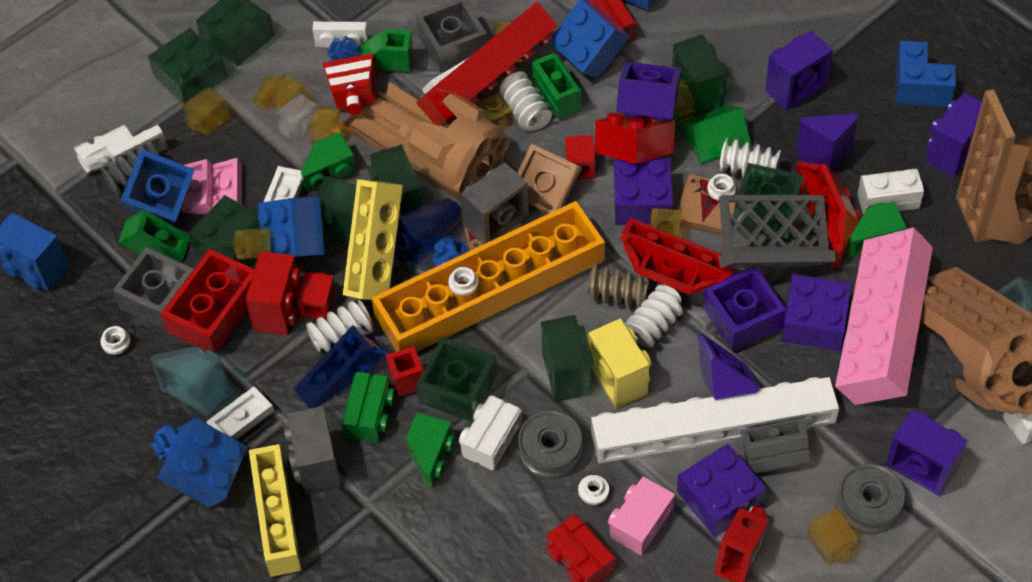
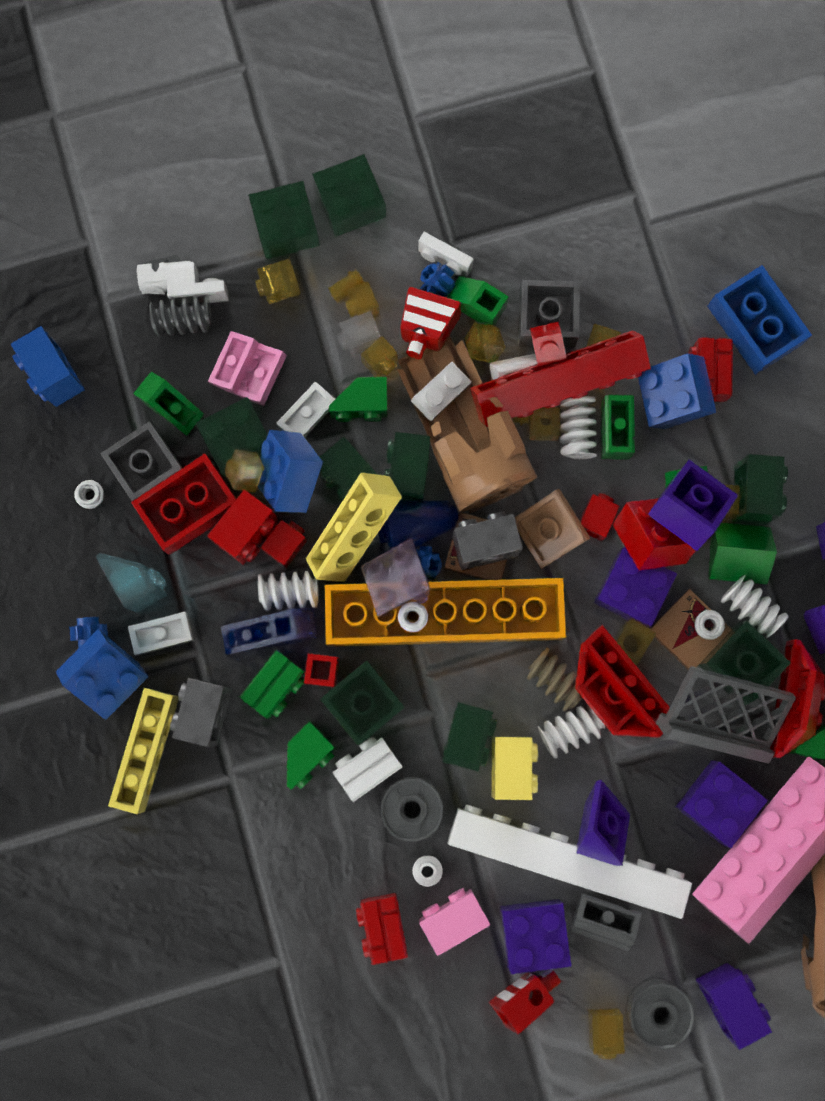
camera: 25 degrees right, 25 degrees up
blue brick [118,149,195,225] -> none
dark purple brick [703,266,786,352] -> none
none -> clear purple hinge [361,539,430,617]
none -> white plate [411,362,472,421]
none -> clear yellow plate [464,322,506,363]
none -> brick [530,322,567,367]

